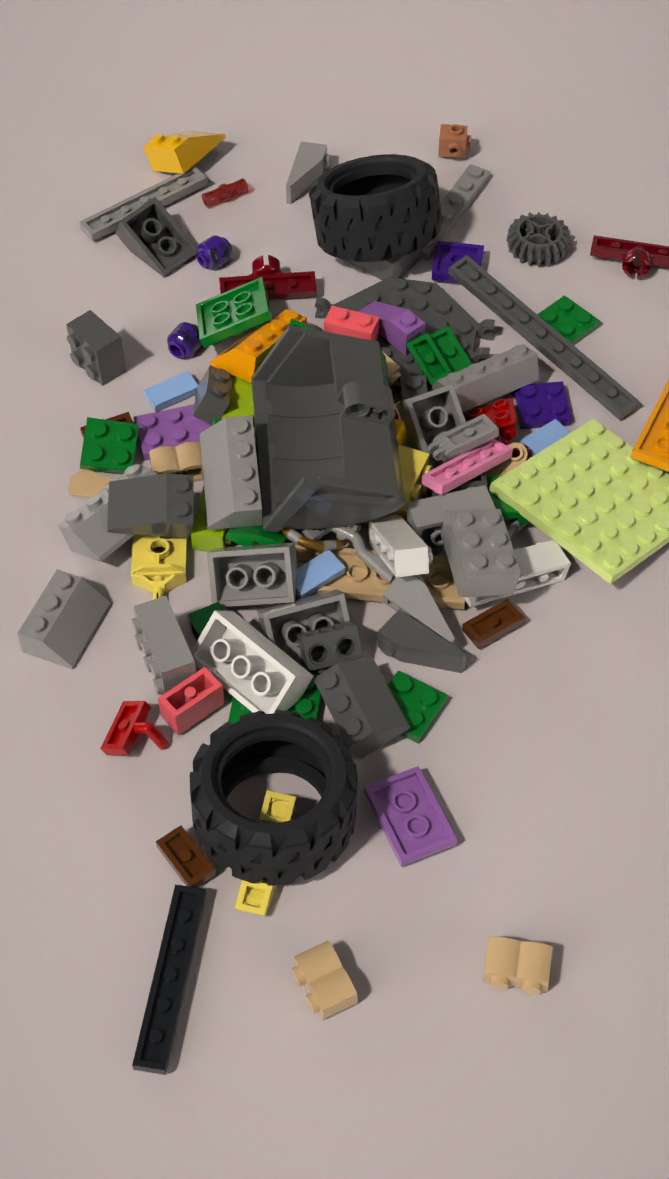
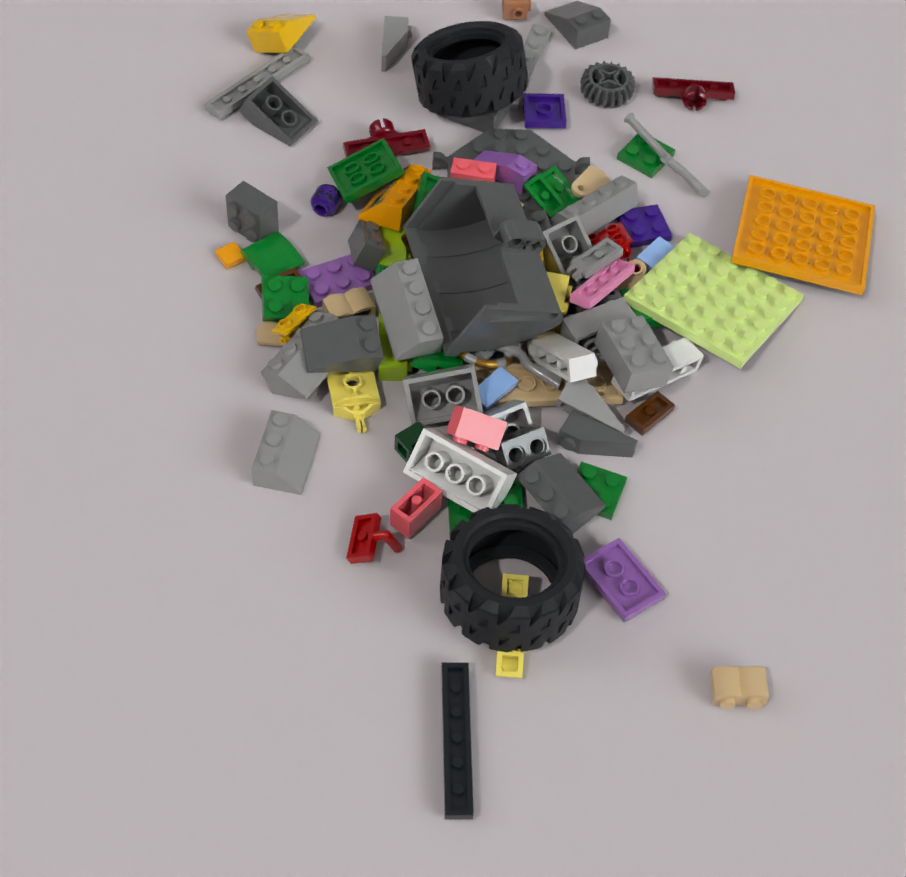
camera: 15 degrees left, 0 degrees up
light grey brick [131,596,196,695] -> none
light blue tile [143,371,198,412] -> none
reddish brown plate [156,825,216,888] -> none
dark purple head [197,235,232,271] -> none
clear red pin [202,178,249,208] -> none
tan brick [291,940,358,1020] -> none
dark grey plate [449,255,639,420] -> none
none -> light orange tile [215,242,246,269]
none -> green slope [240,231,305,277]
none -> yellow hinge [271,304,317,345]
none -> brick [446,405,507,453]
none -> dark grey slope [544,1,611,50]
none -> tan piece [571,165,611,198]
none -> light grey piece [624,113,710,197]

